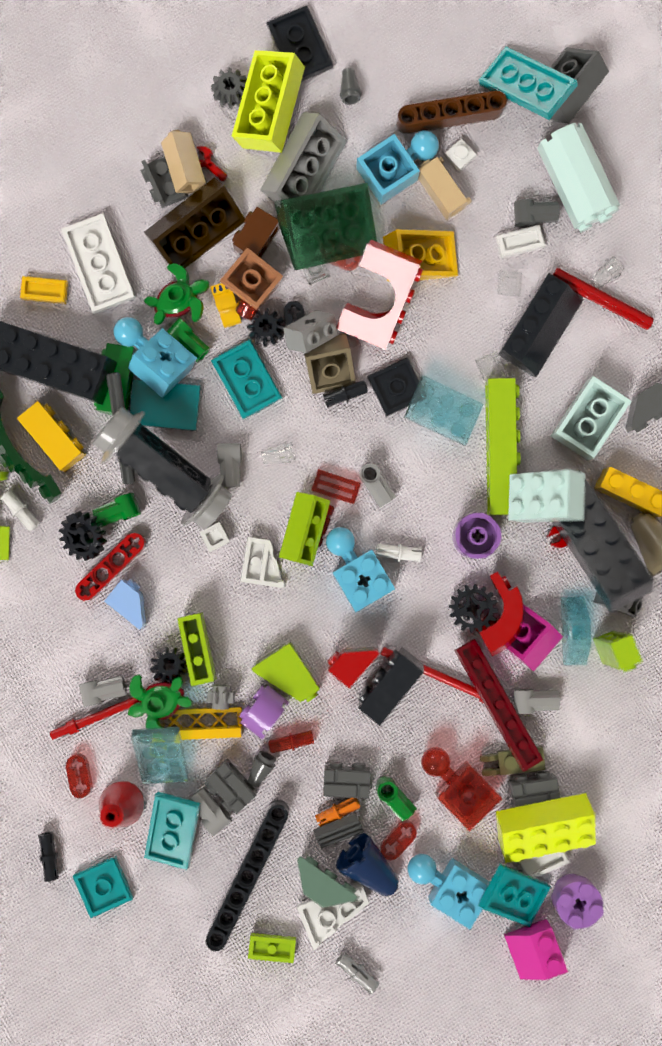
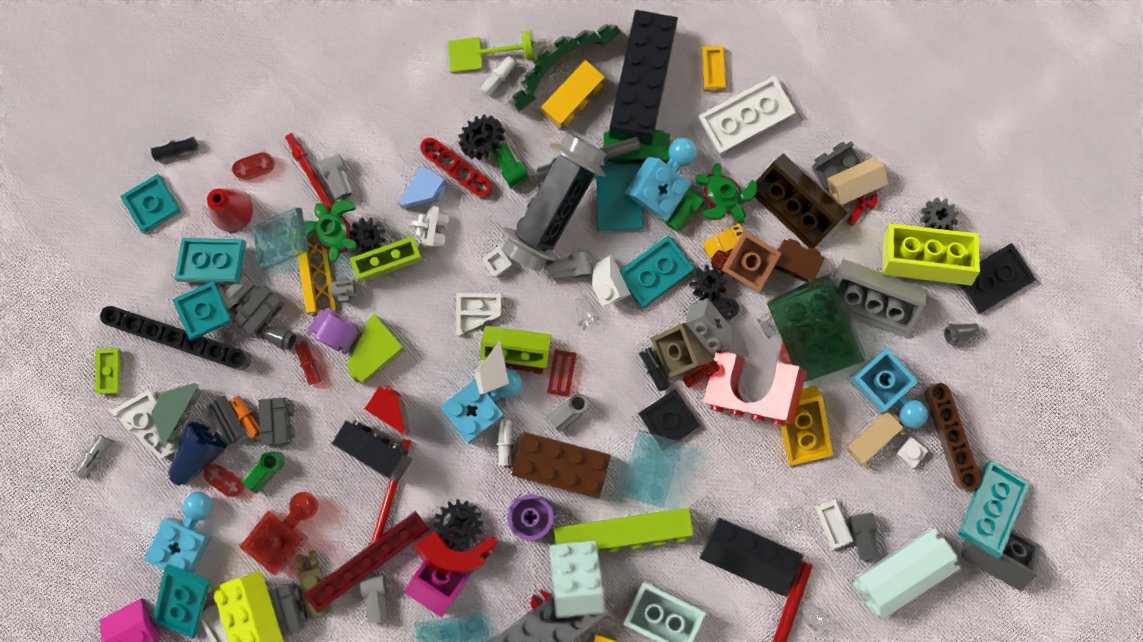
camera: 85 degrees right, 5 degrees down
none -> teal tile [172,281,233,341]
none -> white hips [411,206,449,249]
none -> white slope [475,340,509,394]
none -> reddish brown brick [511,431,611,499]
none -> white slope [592,255,631,307]
none -> clear red axle [683,360,720,388]

